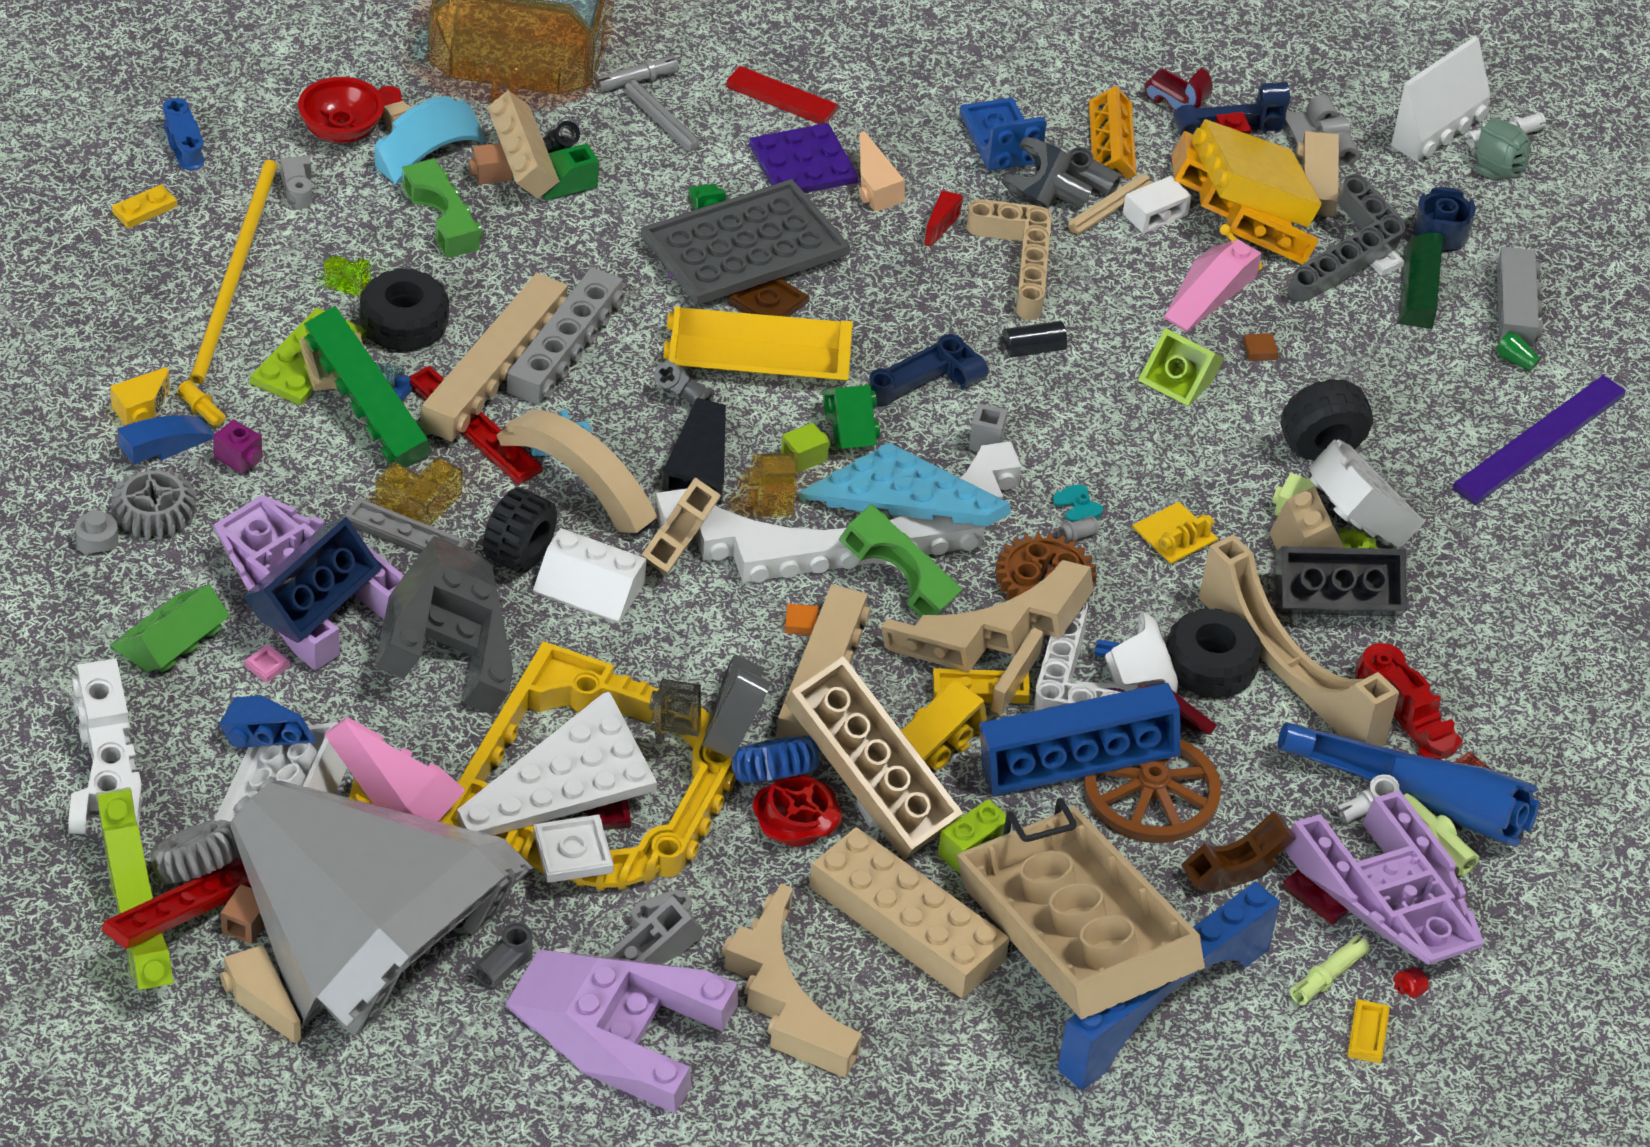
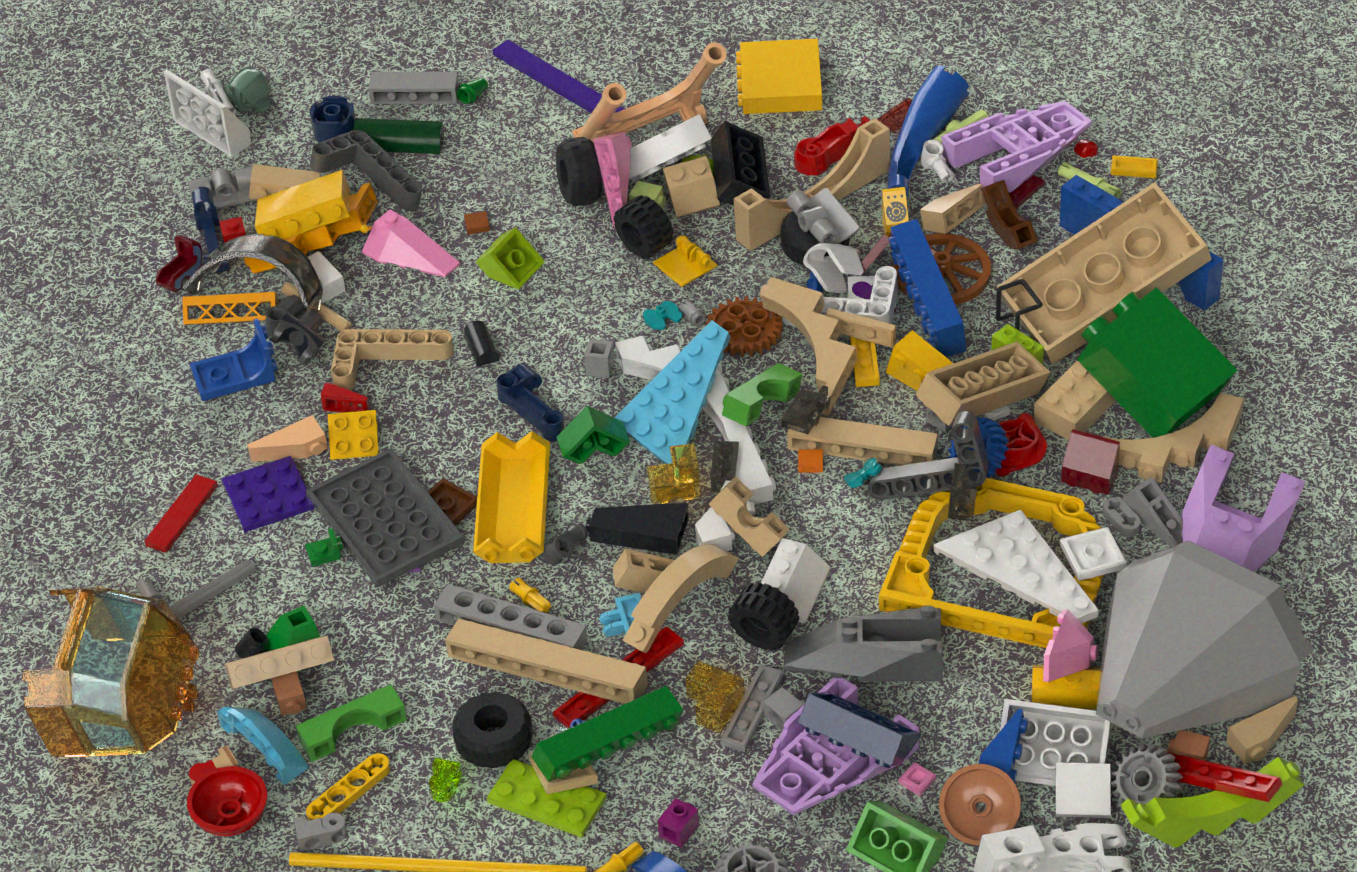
camera: 85 degrees left, 0 degrees up
lime brick [780,423,830,473] -> none
none -> clear smoke windscreen [182,234,323,312]
none -> yellow beam [306,753,390,821]
none -> yellow hinge [328,410,379,460]
none -> yellow axle [509,577,551,613]
none -> light nougat arch [572,42,727,143]
none -> bright pink wedge [593,132,631,228]
none -> tan slope [613,548,674,592]
none -> black tyre [614,195,673,259]
none -> clear smoke bracket [710,441,739,496]
none -> yellow brick [736,38,822,114]
none -> light grey brick [763,687,804,731]
none -> clear smoke bracket [781,385,831,434]
none -> light grey panel [787,188,859,244]
none -> teal piece [844,458,882,488]
none -> yellow slope [882,187,909,234]
none -> tan slope [920,184,986,234]
none -> nougat dish [939,764,1021,846]
none -> white tile [1056,762,1111,818]
none -> slope [1061,429,1120,495]
none -> green brick [1077,287,1238,438]

